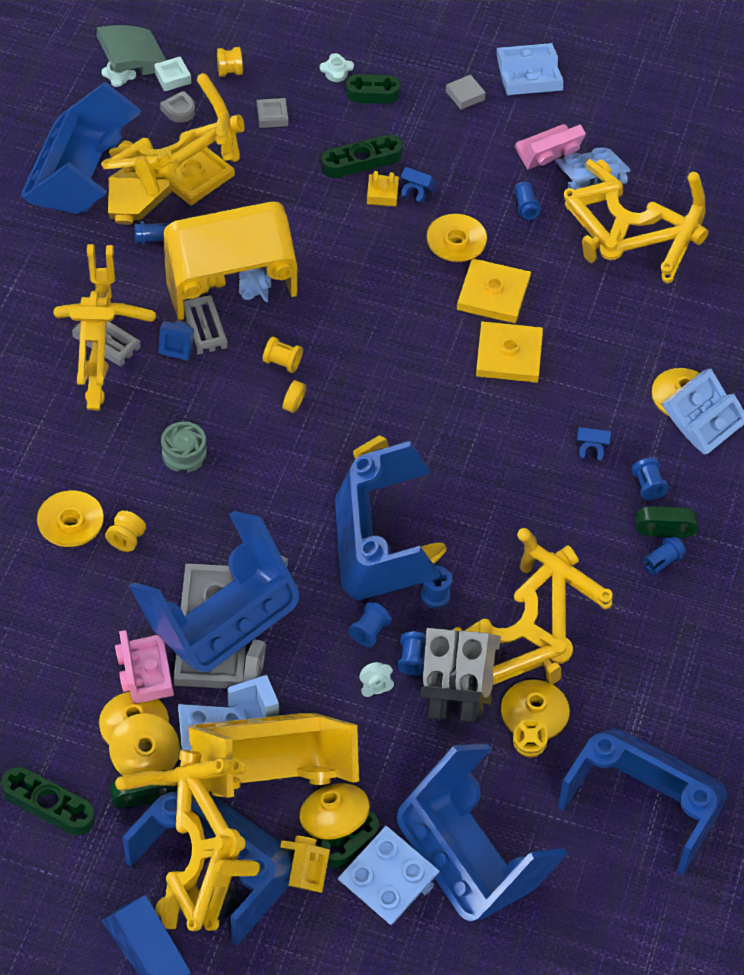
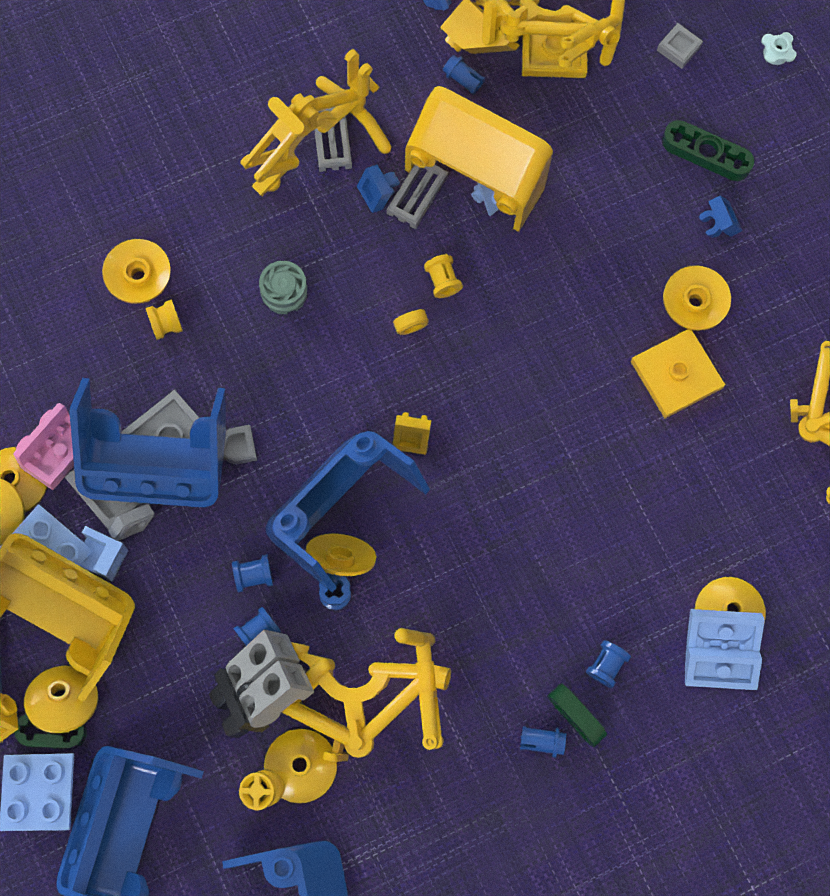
camera: 45 degrees right, 20 degrees up
dark green beam [346,74,400,104] -> none
light aqua plate [359,662,394,697] -> none
yellow tile [367,171,399,206] -> none
yellow plate [476,321,543,383] -> none
blue pin [513,182,541,220] -> none
blue tile [576,427,611,461] -> none

